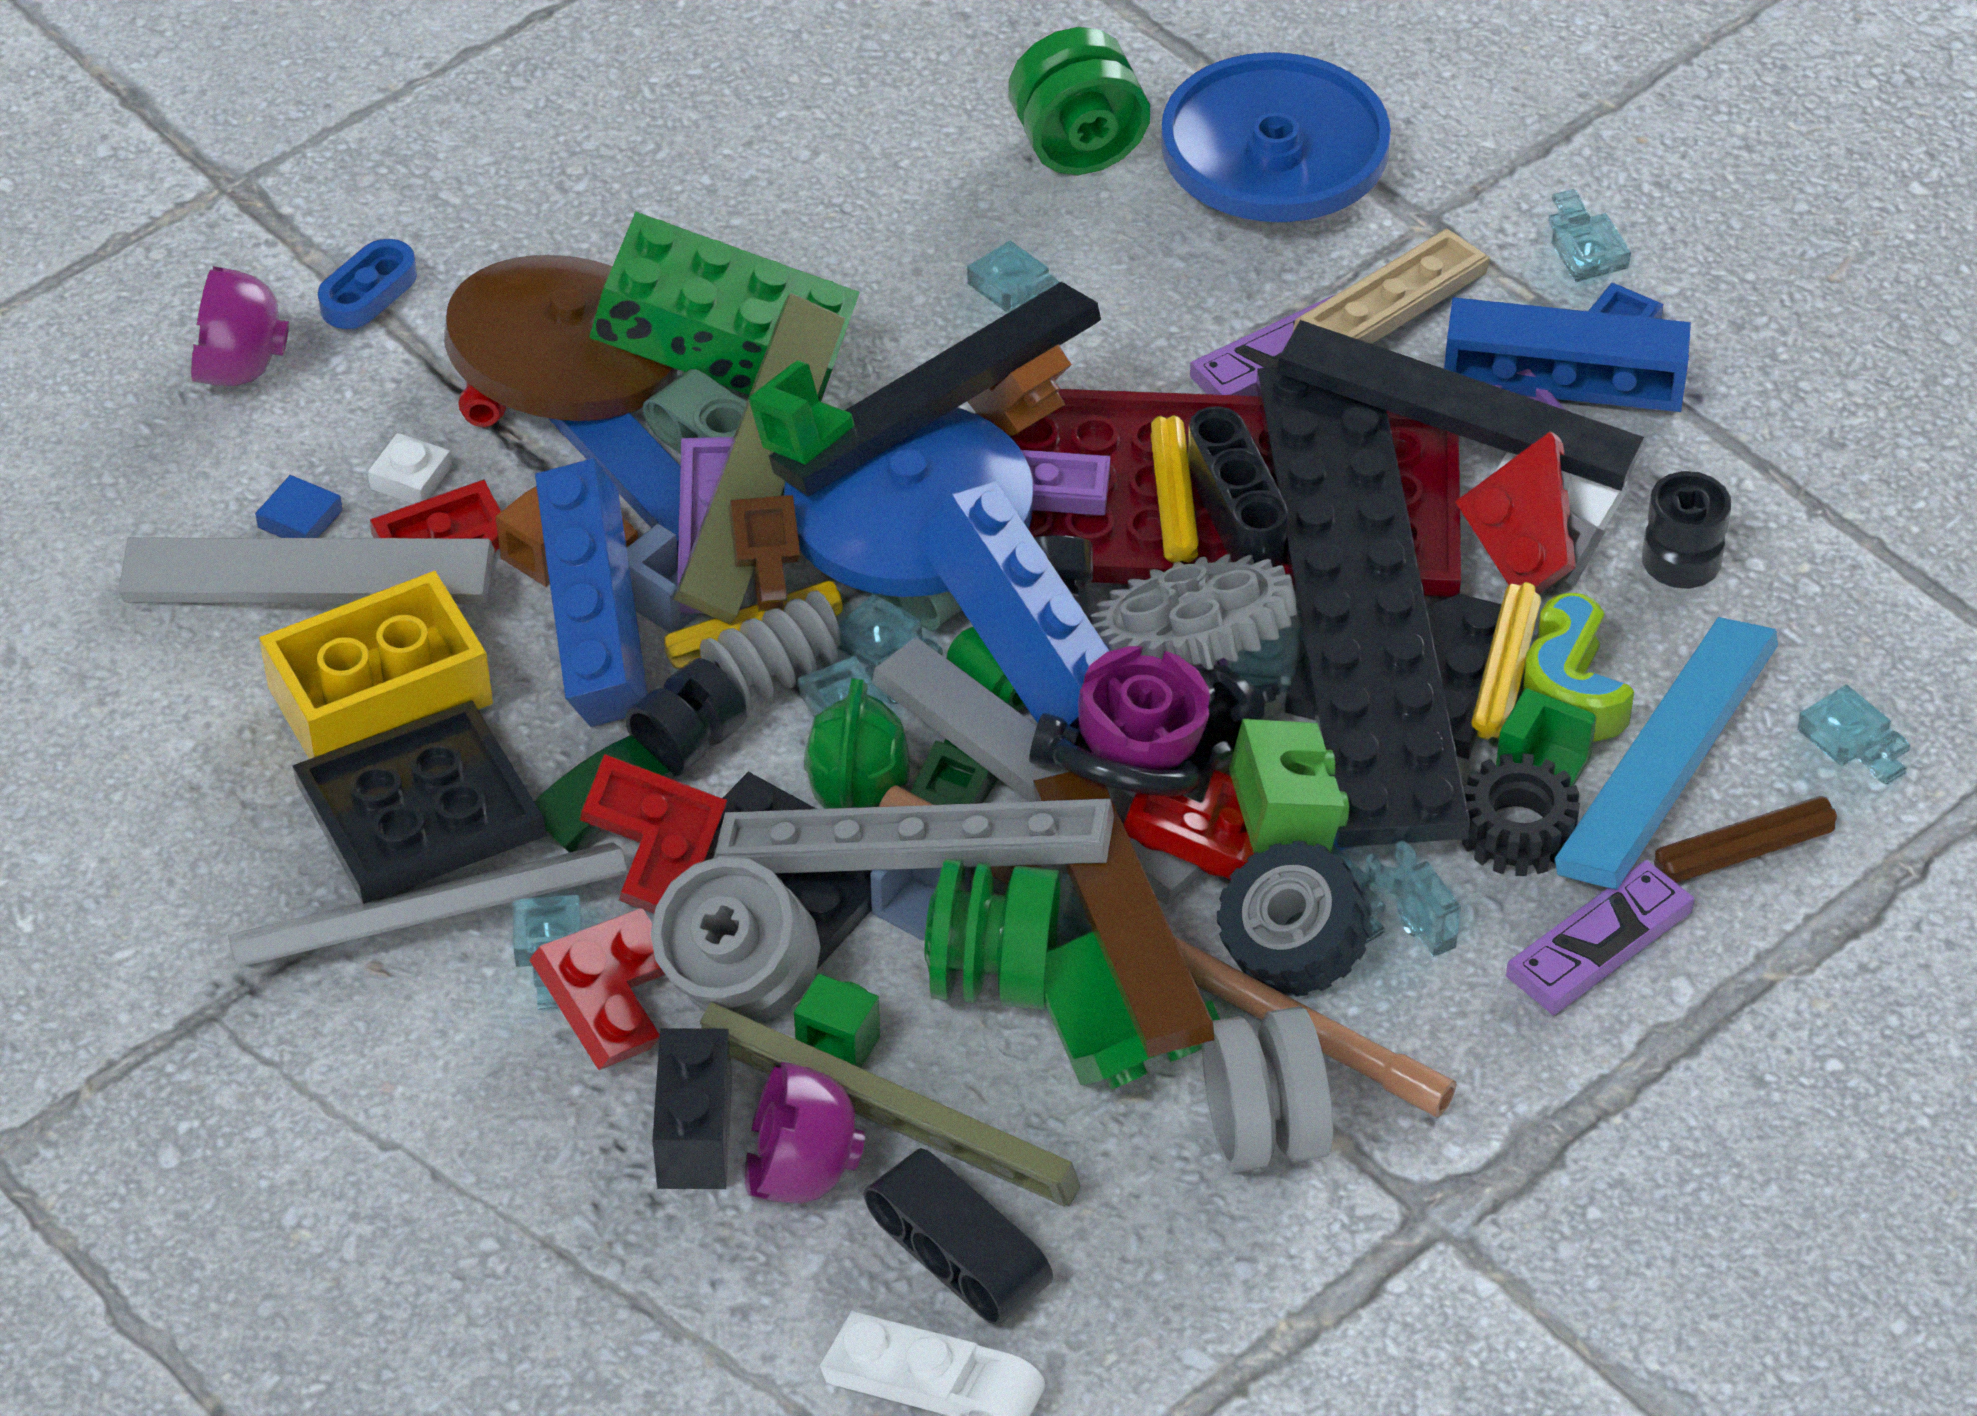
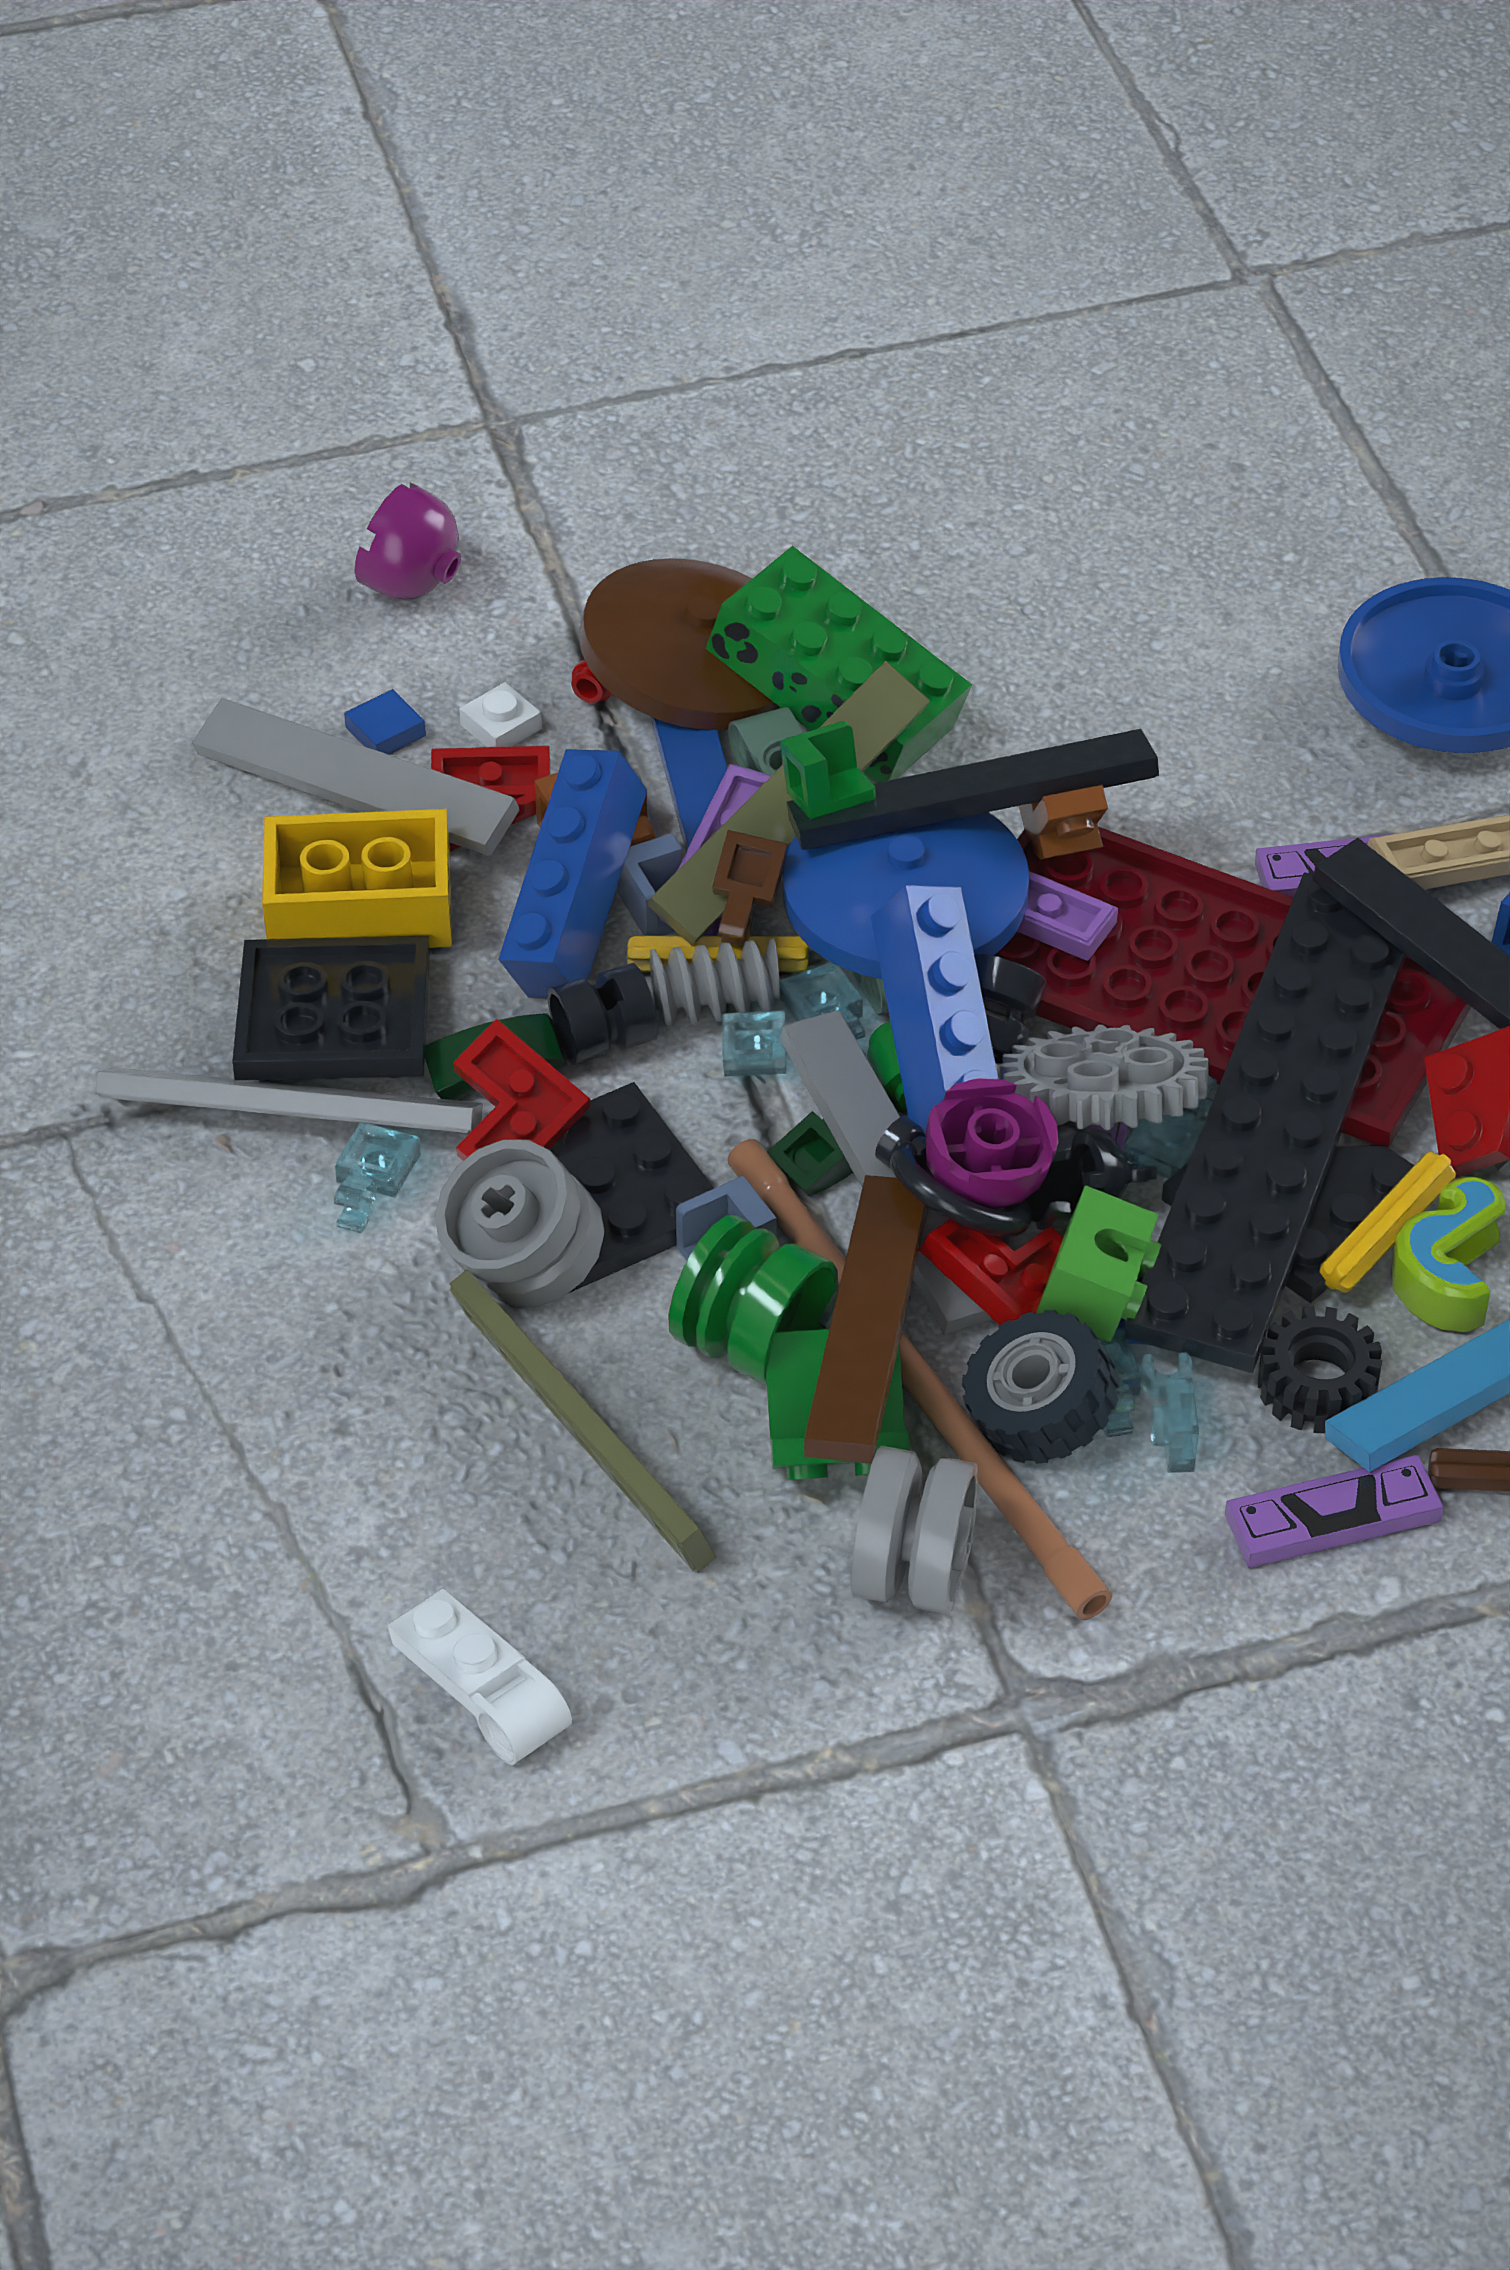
camera: 25 degrees right, 0 degrees up
blue plate [318,239,417,329] -> none
red plate [529,908,666,1070] -> none
black brick [652,1028,733,1189] -> none
light grey tile [714,799,1114,873] -> none
magenta cylinder [745,1062,865,1204] -> none
green plate [794,973,880,1068] -> none
green helmet [804,678,910,809] -> none
black beam [863,1148,1053,1325] -> none
clear light blue plate [967,240,1059,312] -> none
green wheel [1008,27,1150,175] -> none
yellow axle [1151,415,1198,564] -> none
black beam [1188,406,1288,567] -> none
green panel [1496,688,1597,786] -> none

